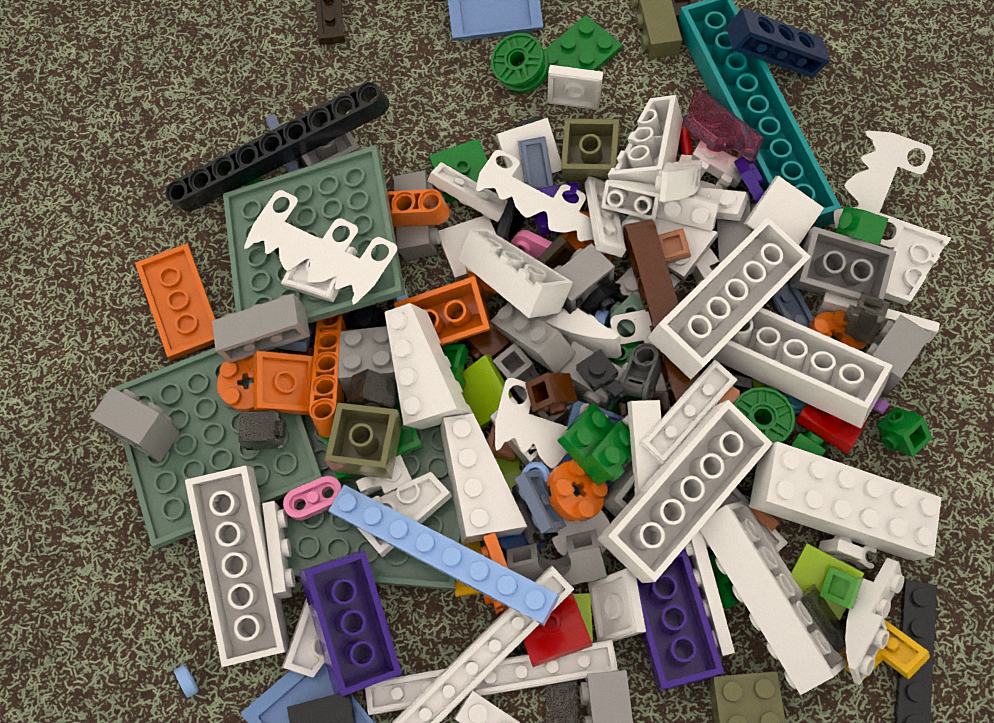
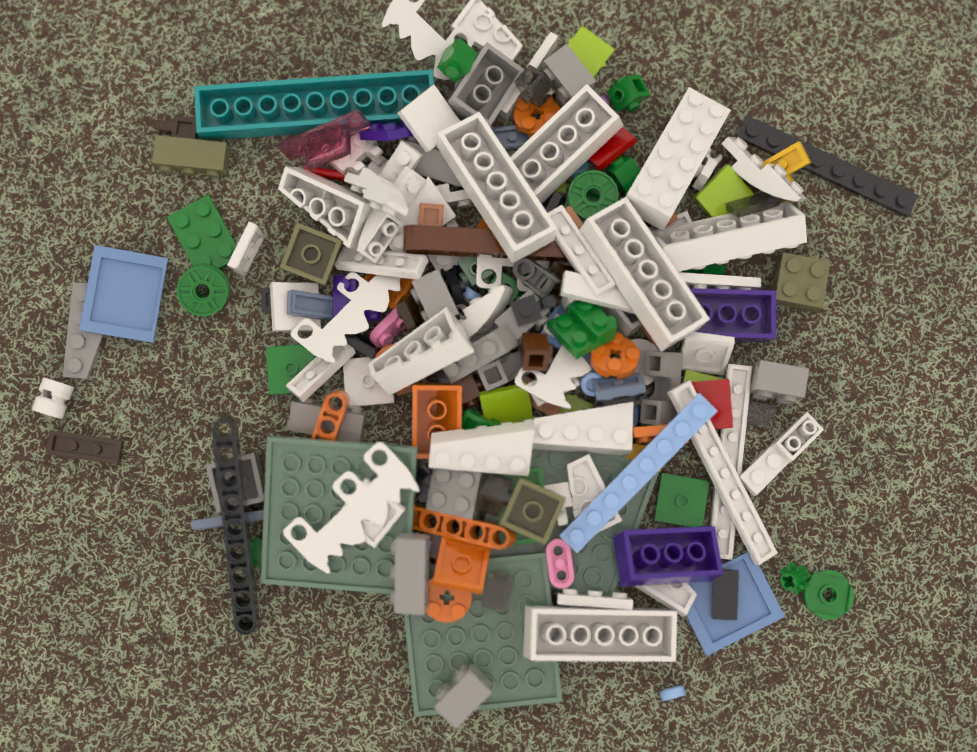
camera: 80 degrees left, 15 degrees up
orange plate [135,243,216,361] -> none
dark blue brick [726,8,830,78] -> none
bright green plate [819,566,863,609] -> none
none -> lime piece [568,26,615,78]
none -> green plate [653,473,710,527]

